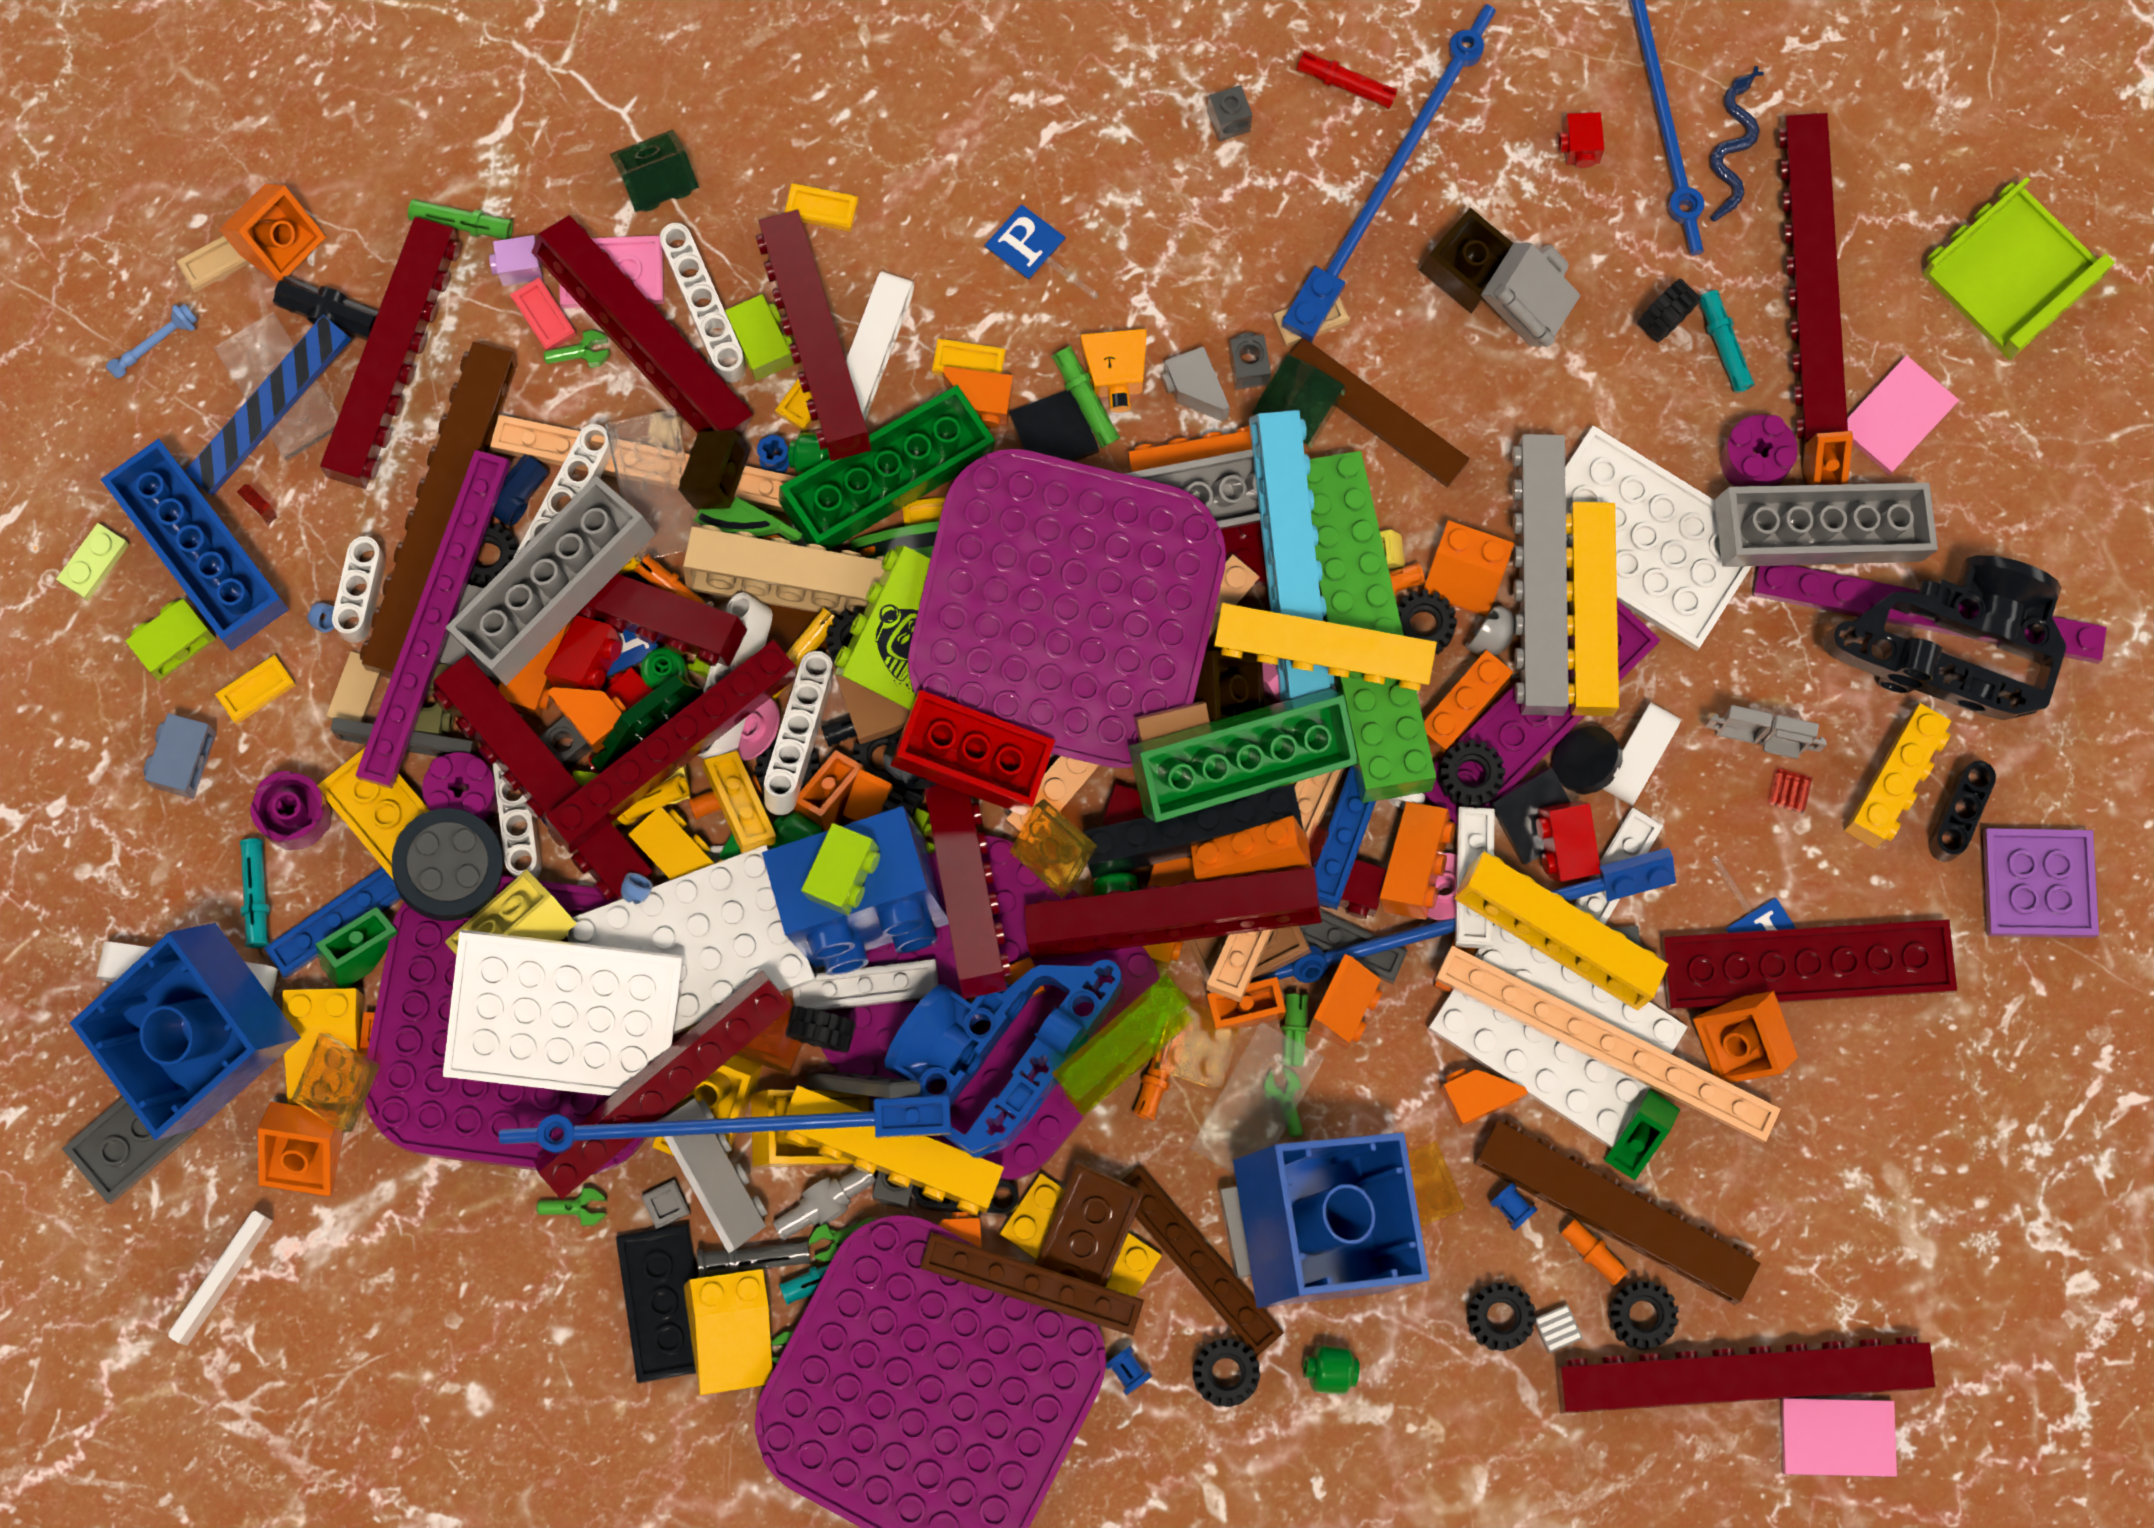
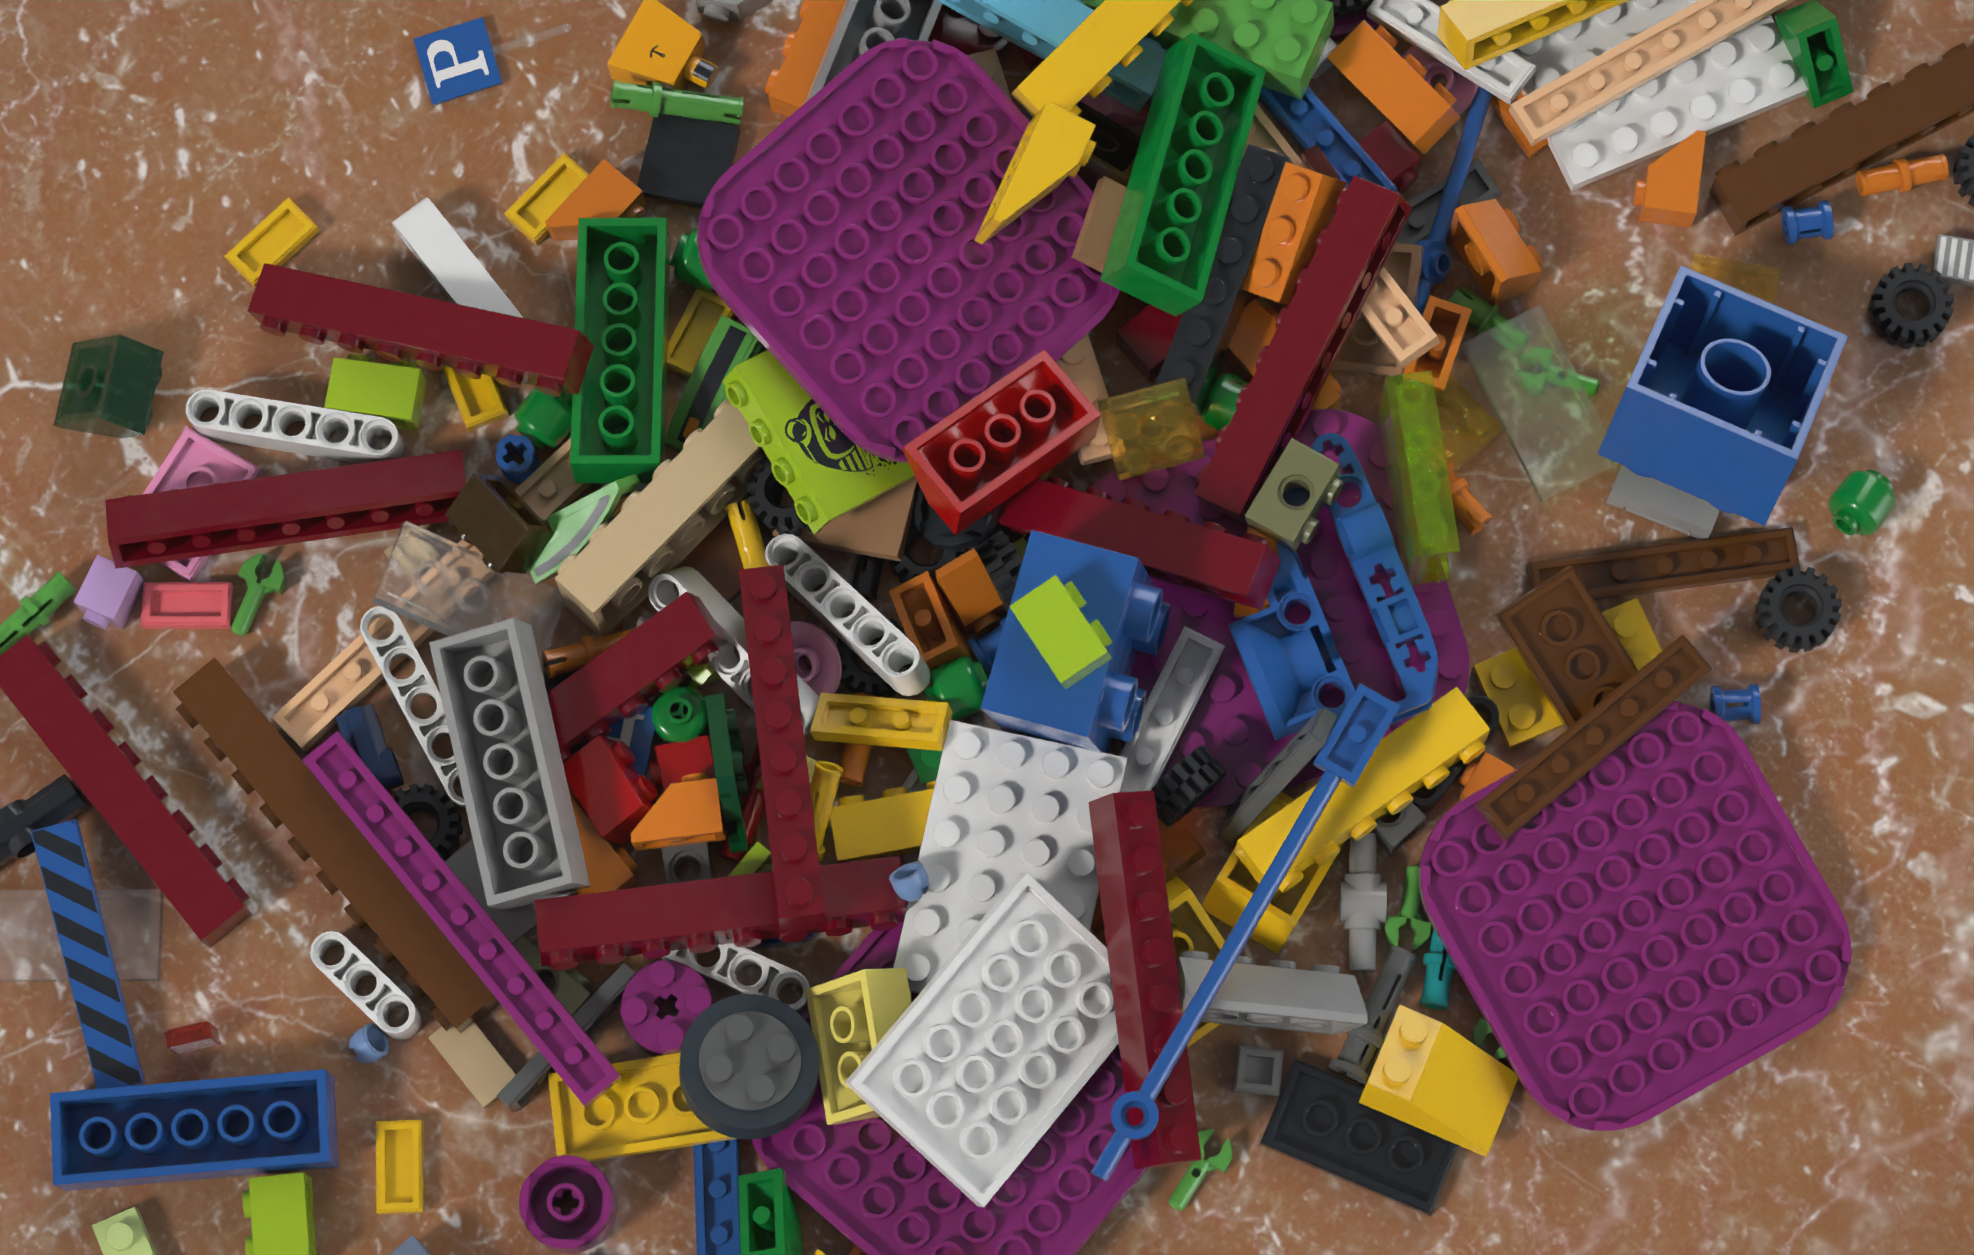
camera: 50 degrees left, 0 degrees up
none -> yellow slope [974,101,1096,244]
none -> olive brick [1245,438,1344,552]

